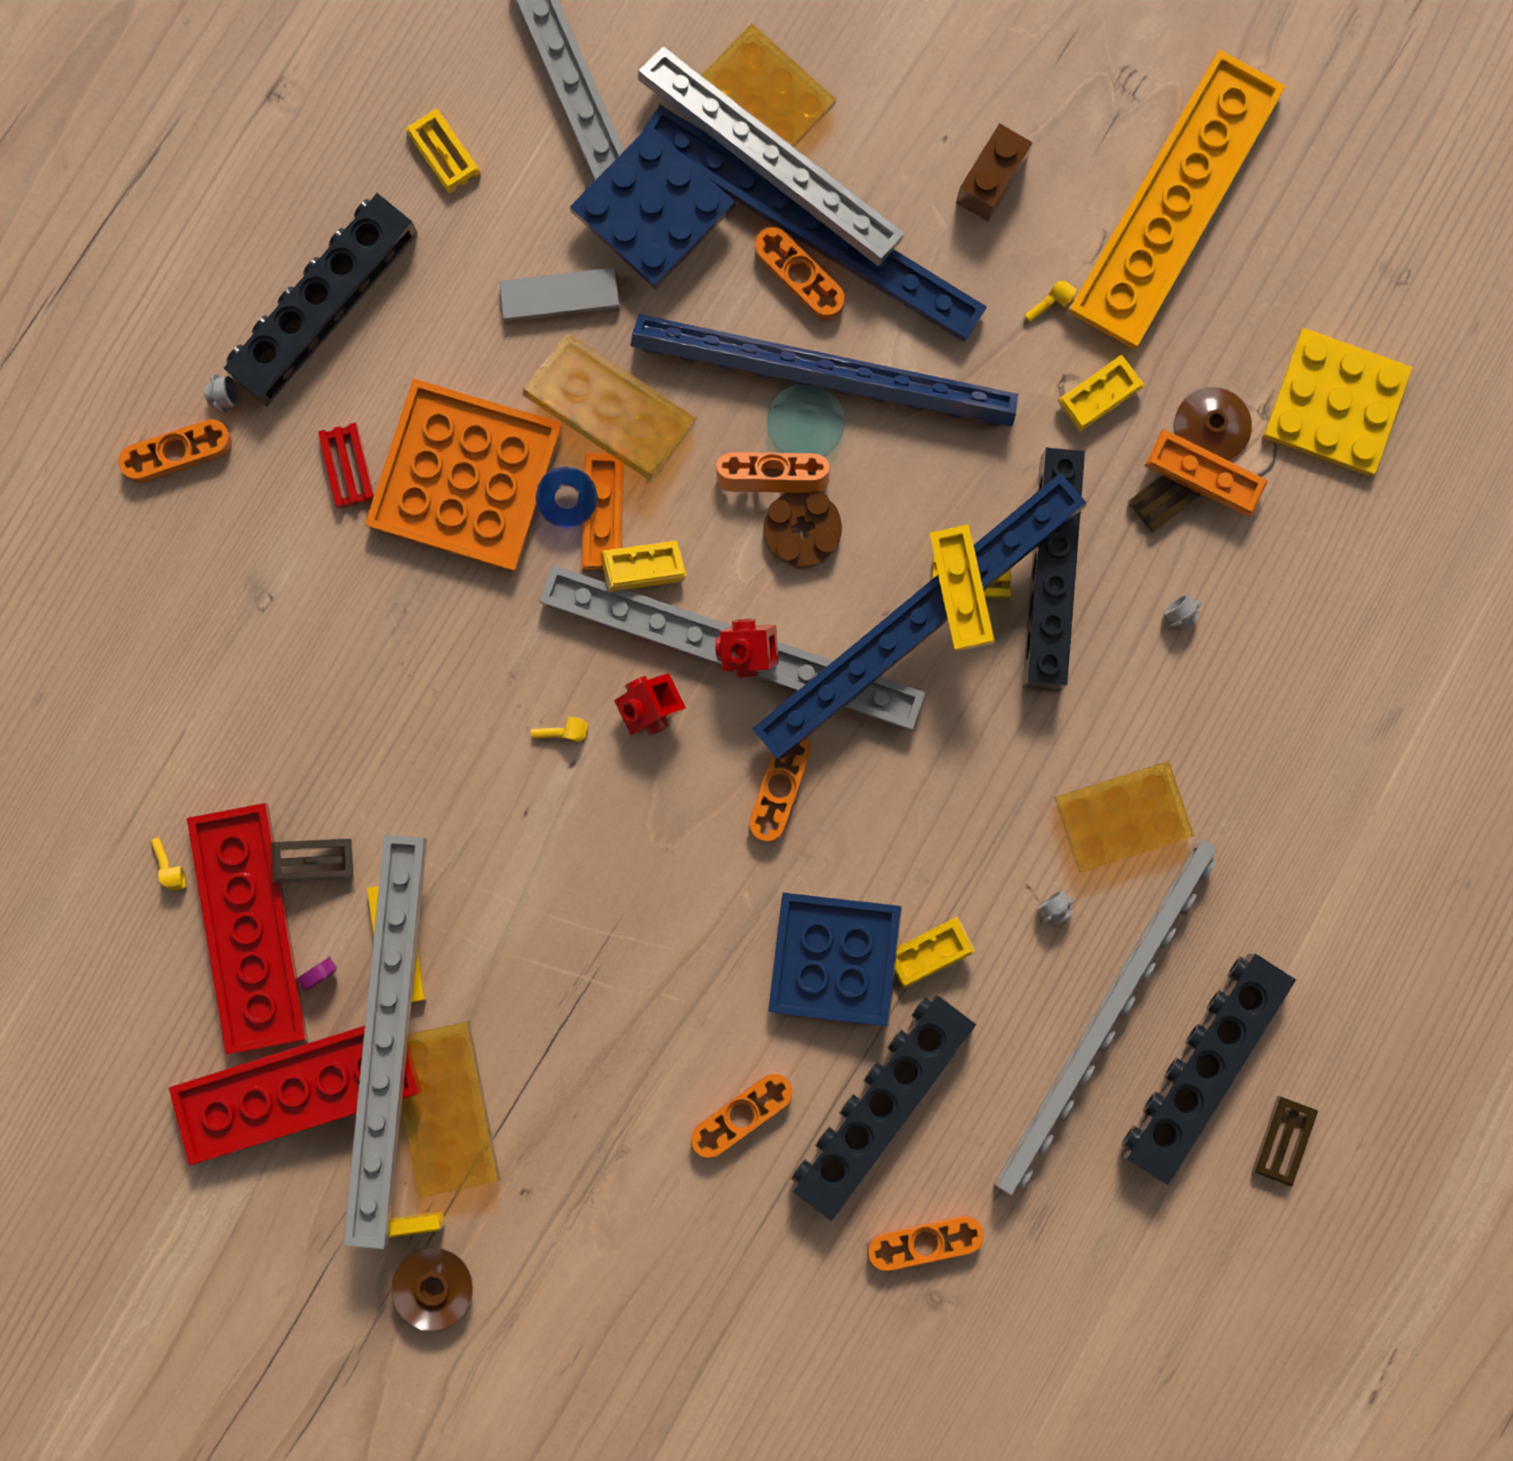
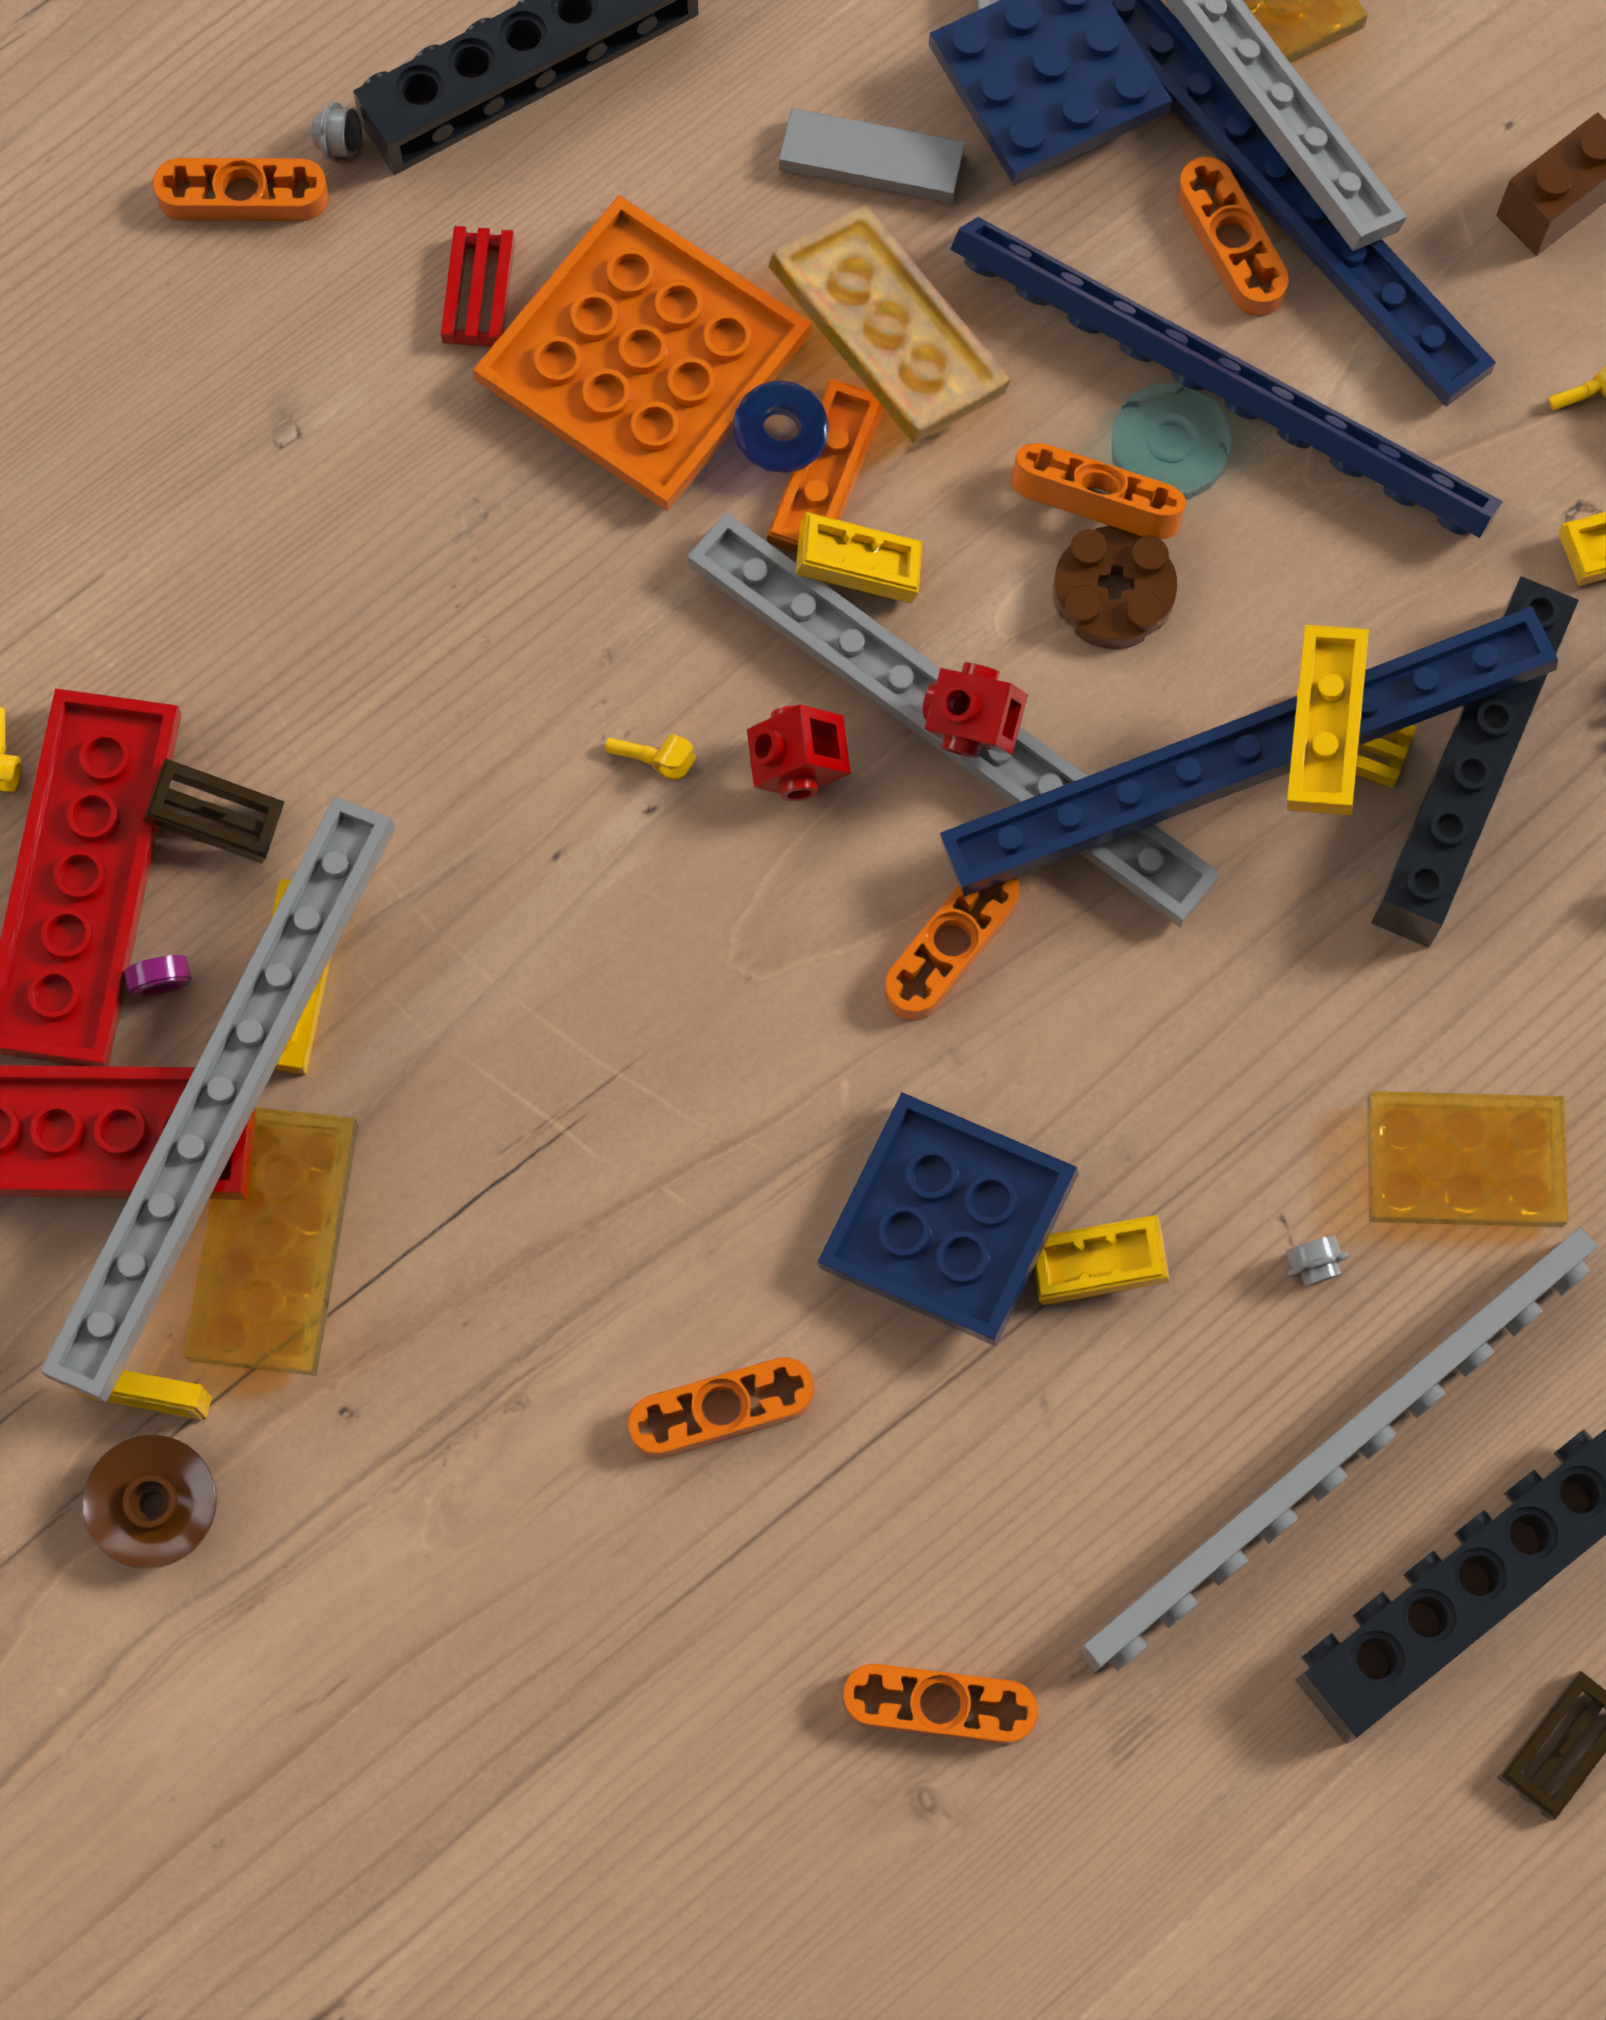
camera: 20 degrees right, 10 degrees down
black brick [790,995,977,1221] -> none

